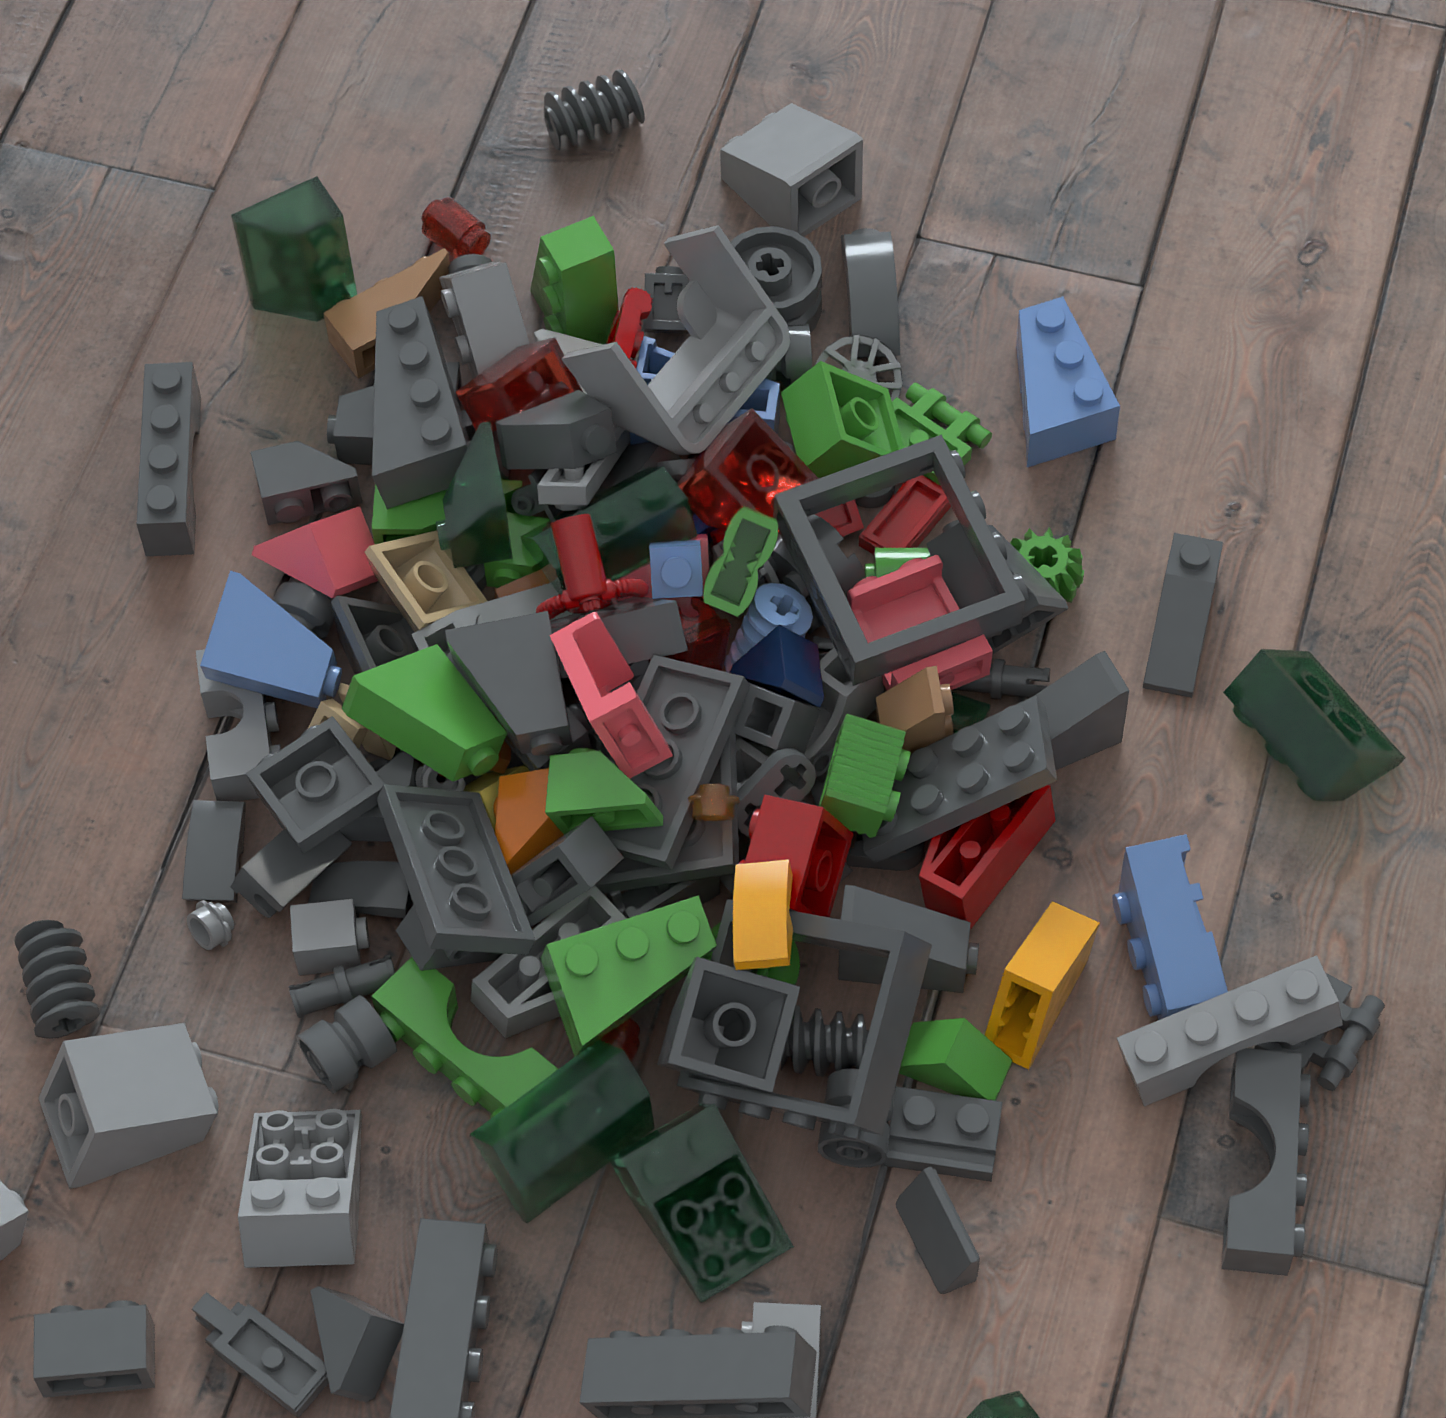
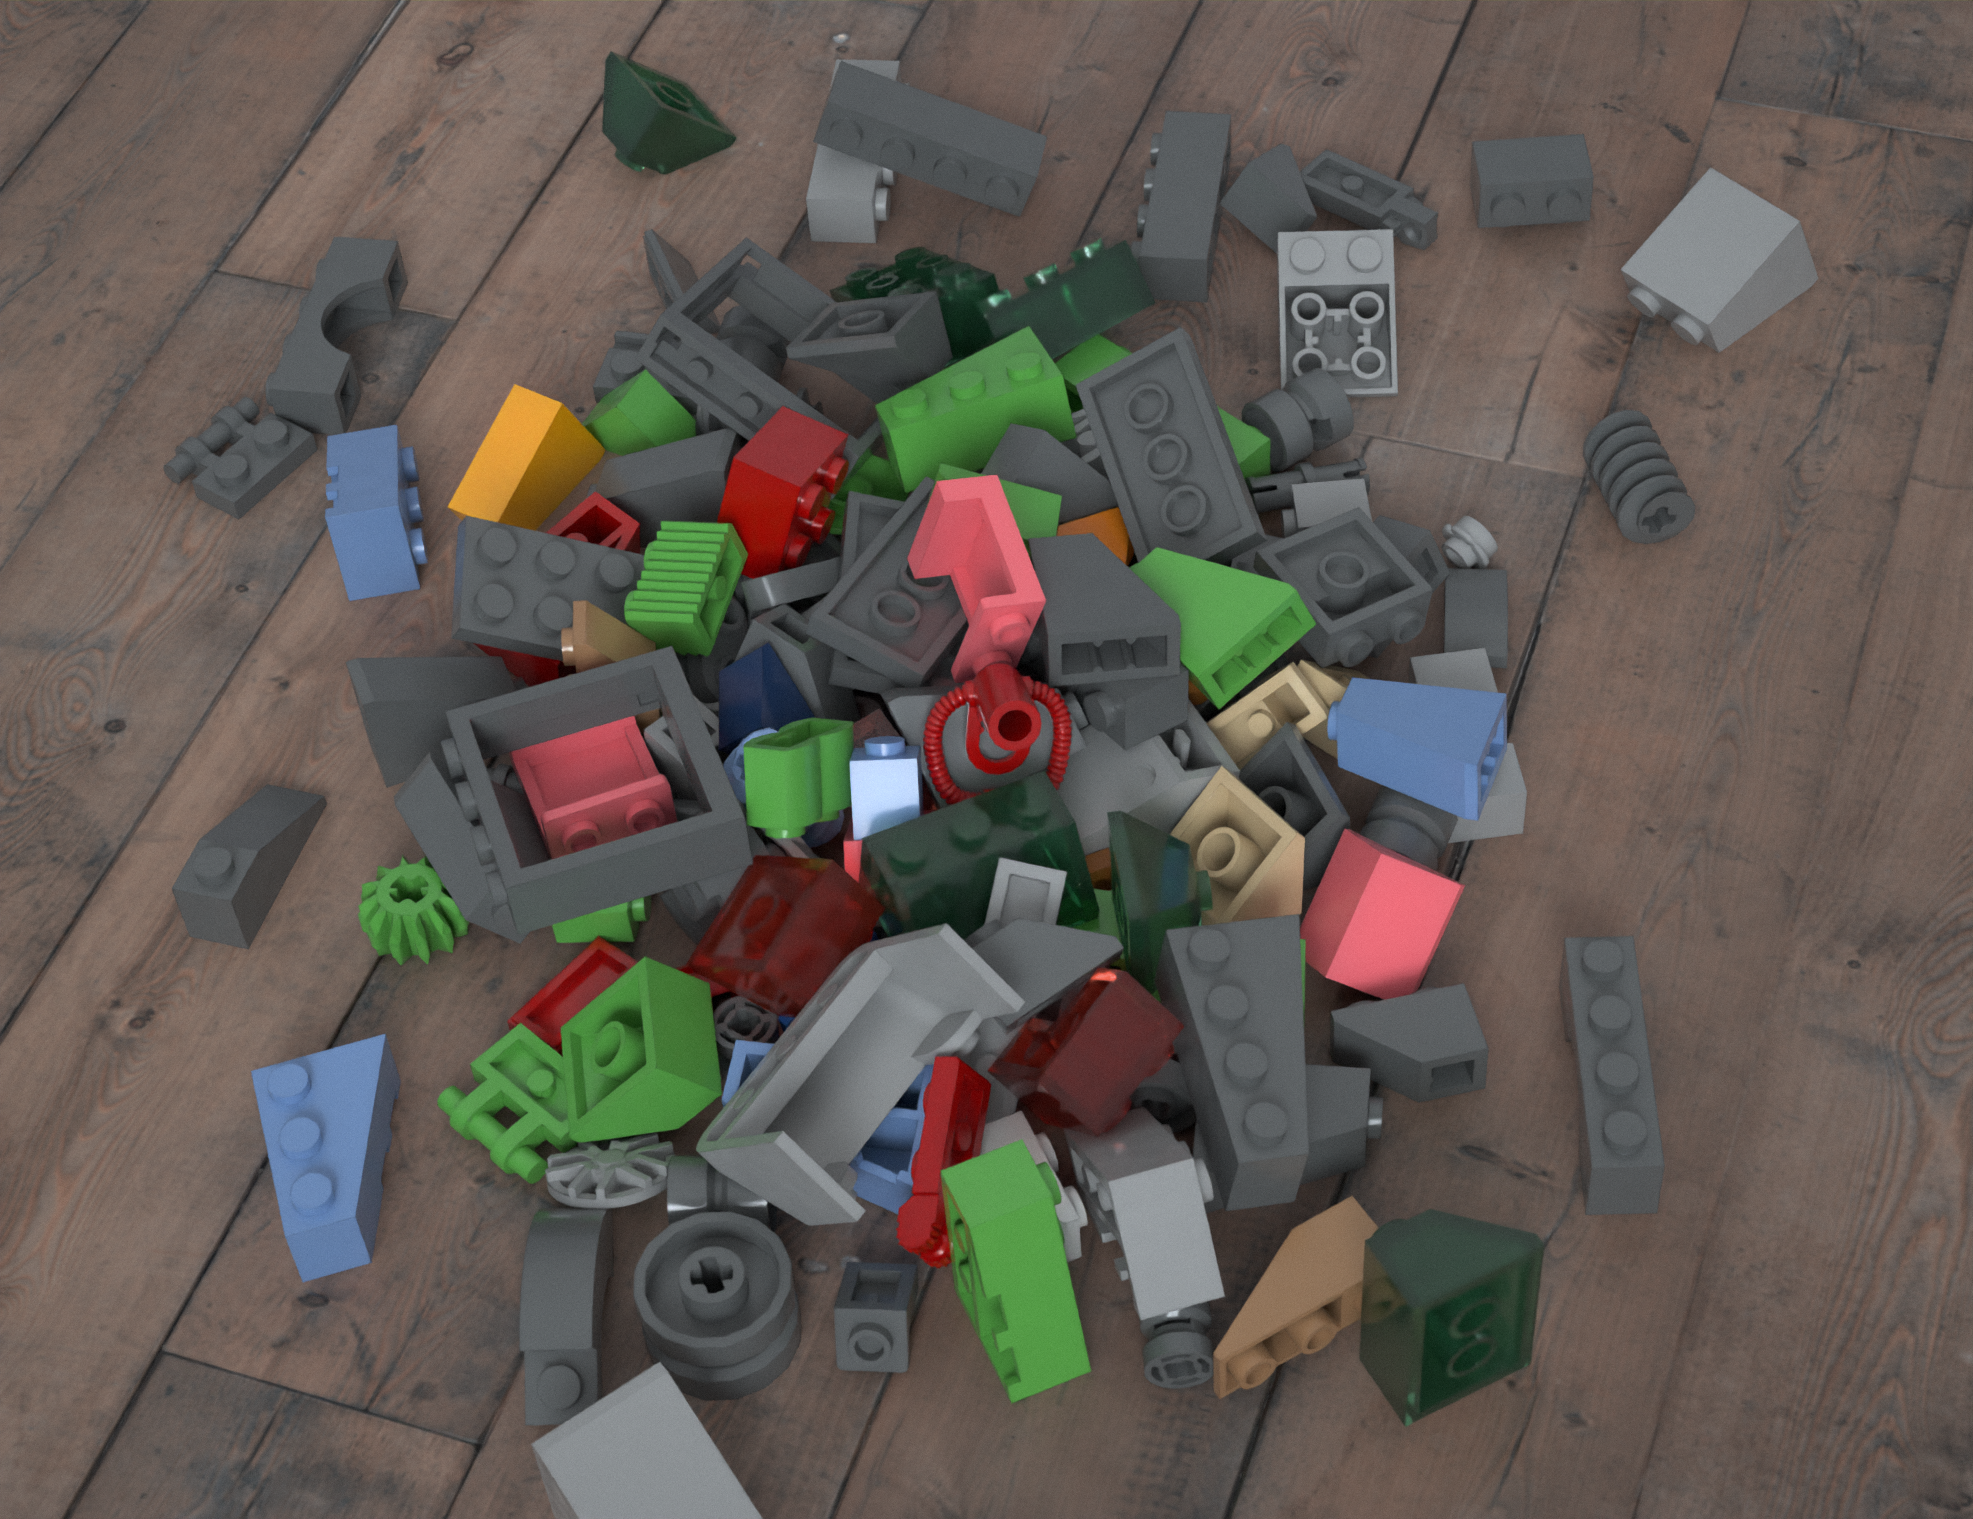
camera: 175 degrees left, 10 degrees down
light grey slope [39,1023,219,1189] -> none
clear red brick [421,197,491,259] -> none
clear orange plate [688,784,740,821] -> none
light orange slope [733,860,793,970] -> none
light grey arch [1117,955,1343,1106] -> none
clear green slope [1223,649,1405,801] -> none

